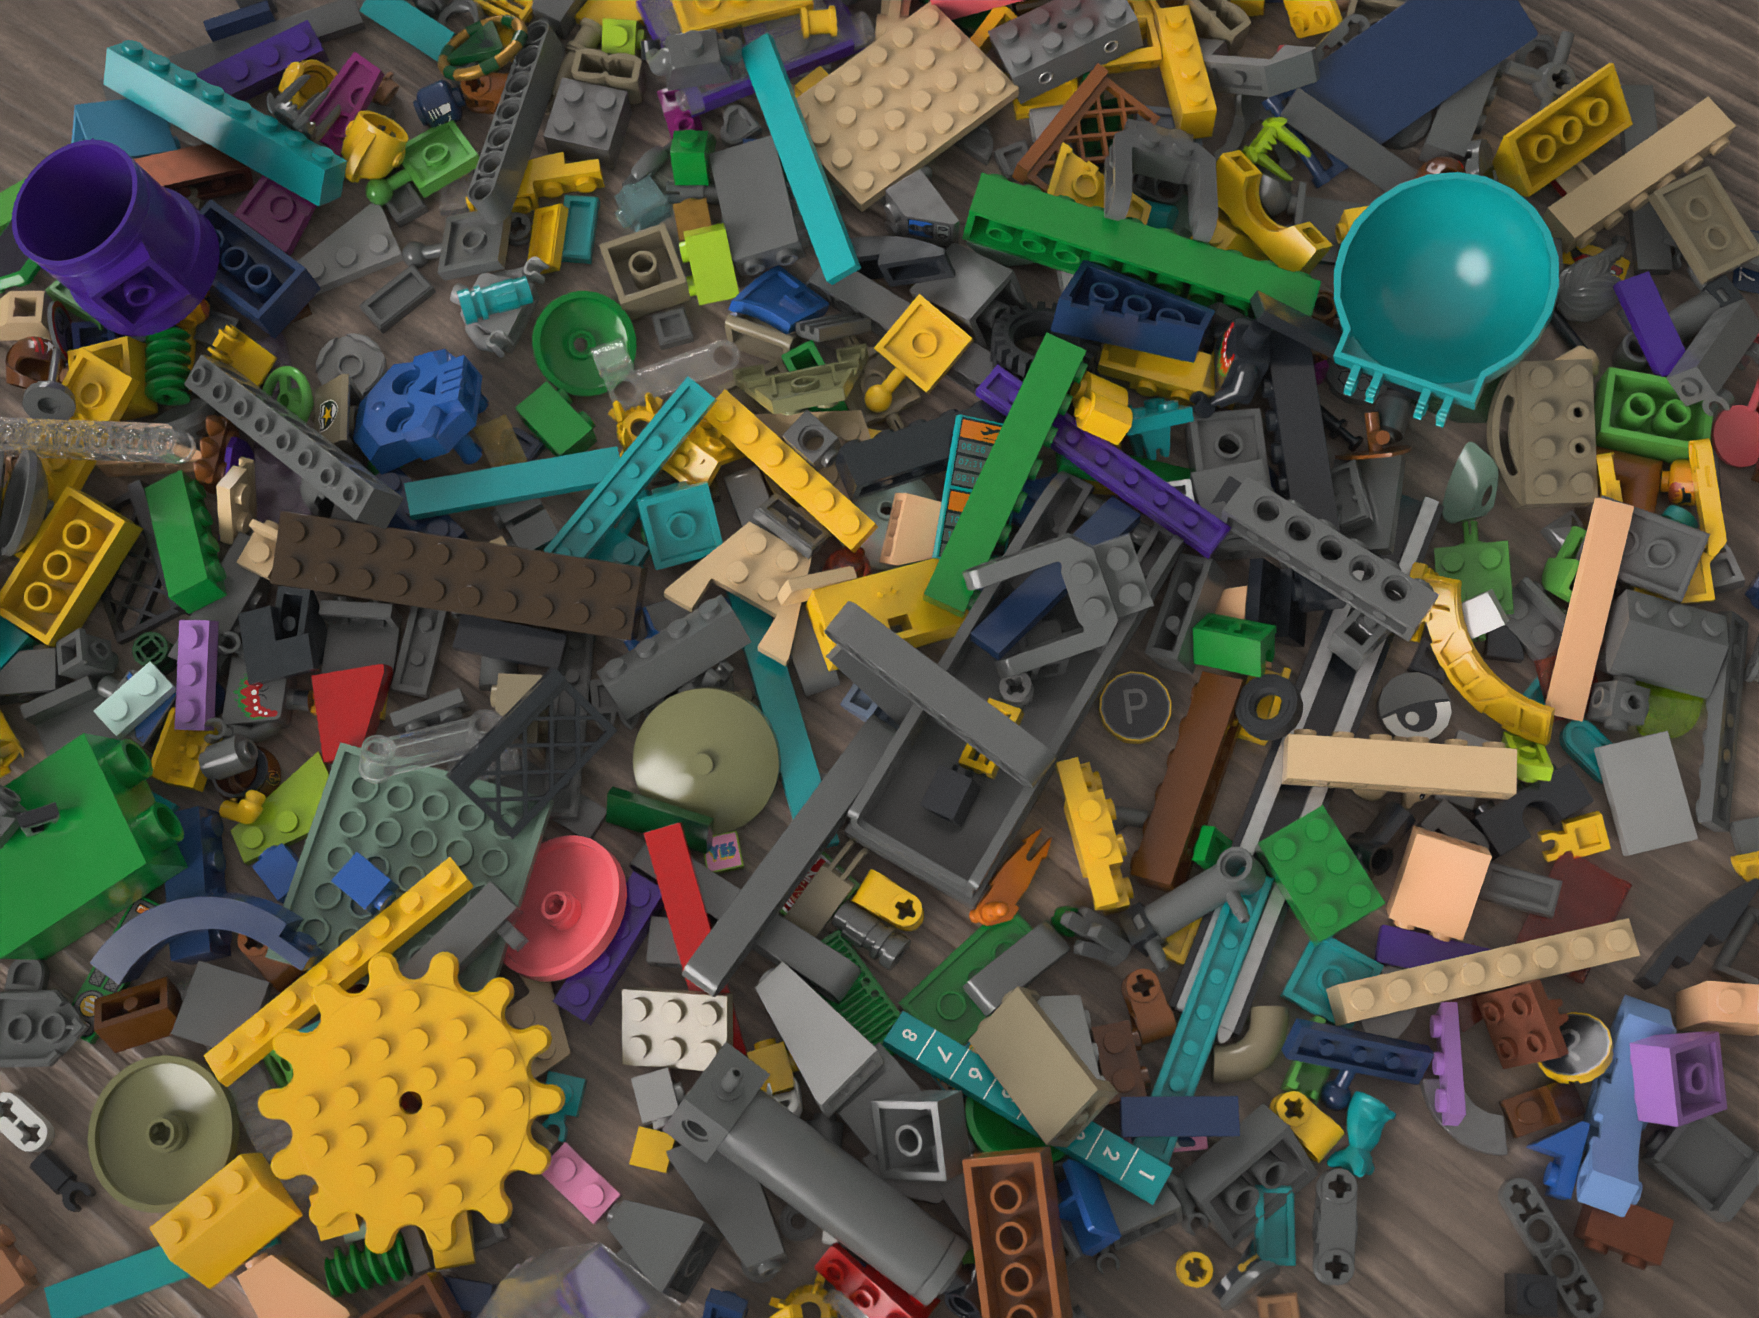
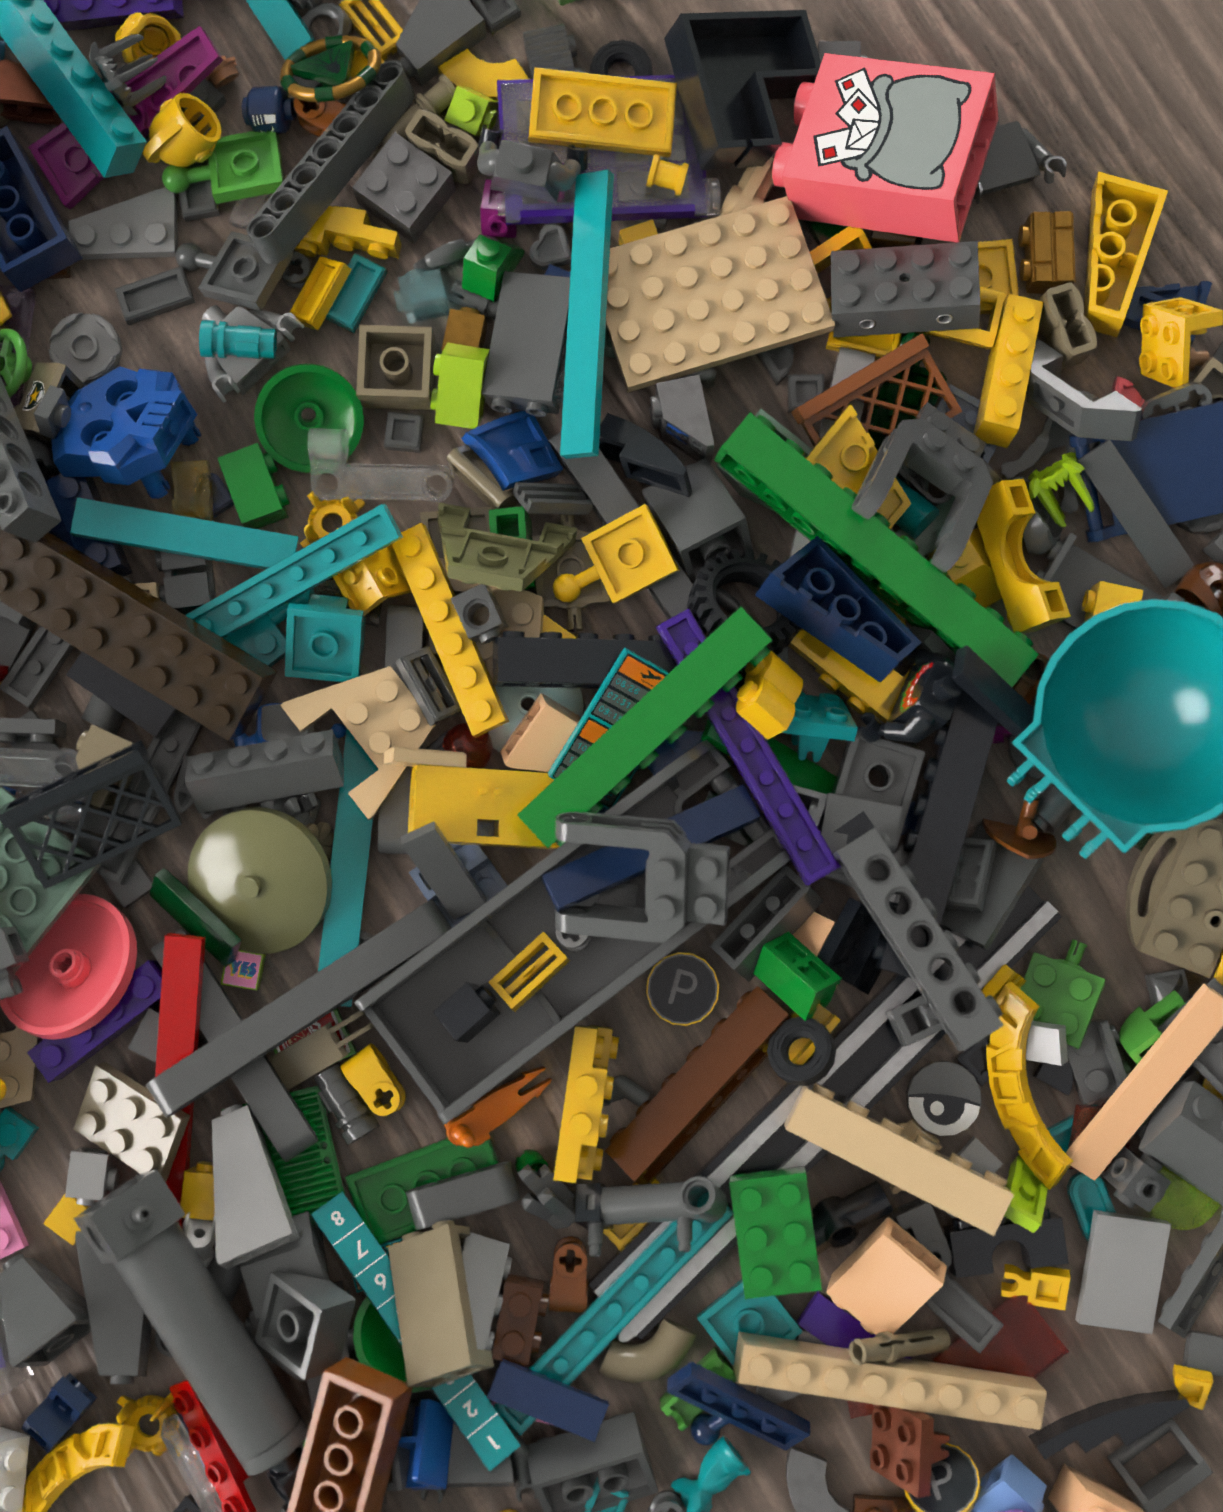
camera: 20 degrees right, 10 degrees up
dark grey beam [824,601,1056,789] -> none
green plate [1192,825,1233,870] -> none
yellow piece [1269,1091,1345,1163] -> none
black piece [1320,404,1364,452] -> none
medium lavender plate [1430,1002,1466,1126] -> none
sand green piece [1442,442,1498,523] -> none
none -> dark grey plate [34,385,71,439]
none -> dark tan pin [849,1327,950,1365]

